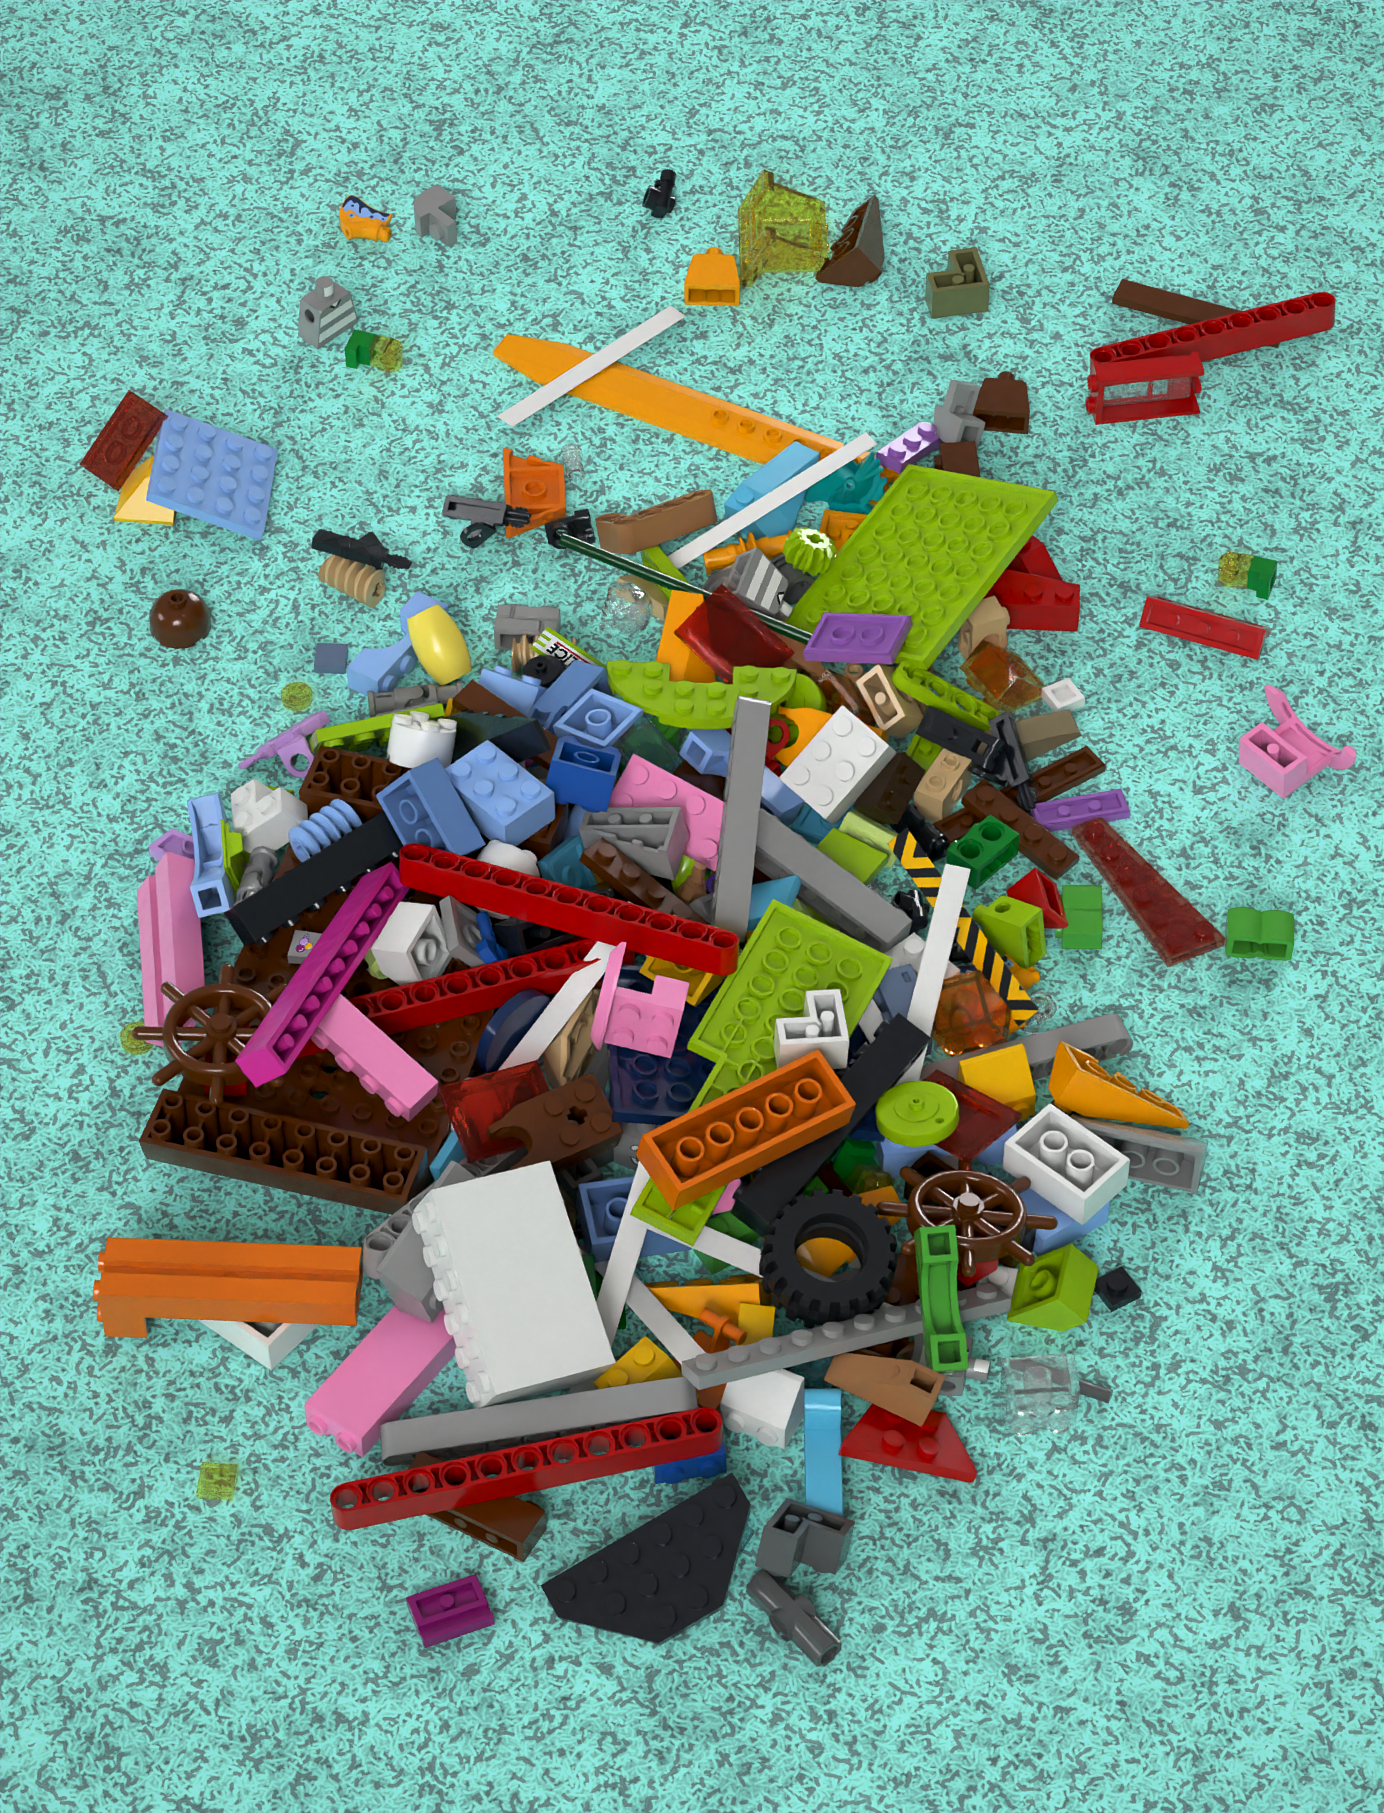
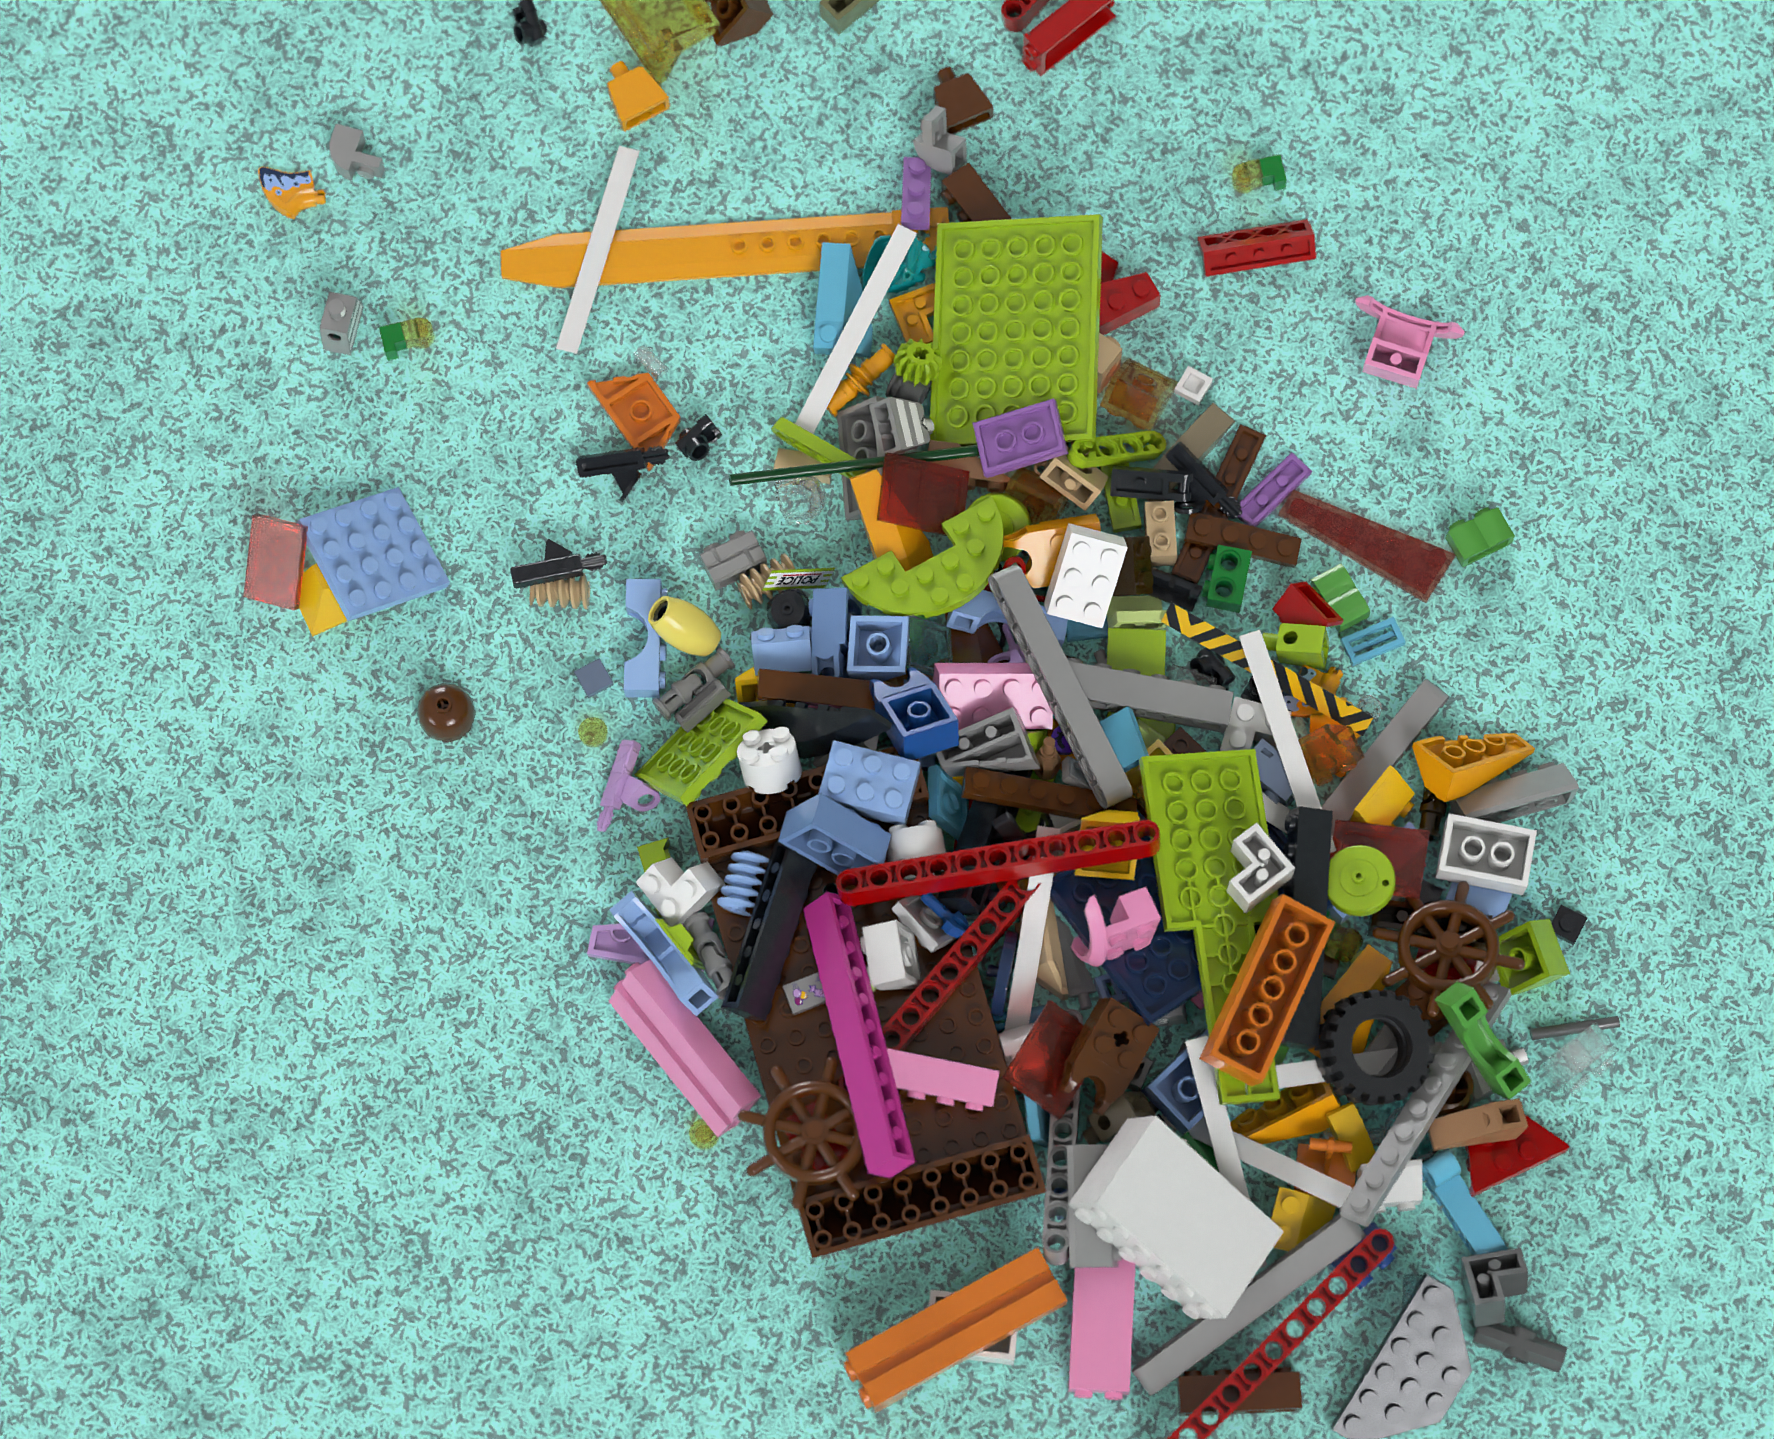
camera: 30 degrees left, 25 degrees up
medium nougat beam [595,490,718,554] -> none
none -> medium azure tile [1340,617,1406,666]

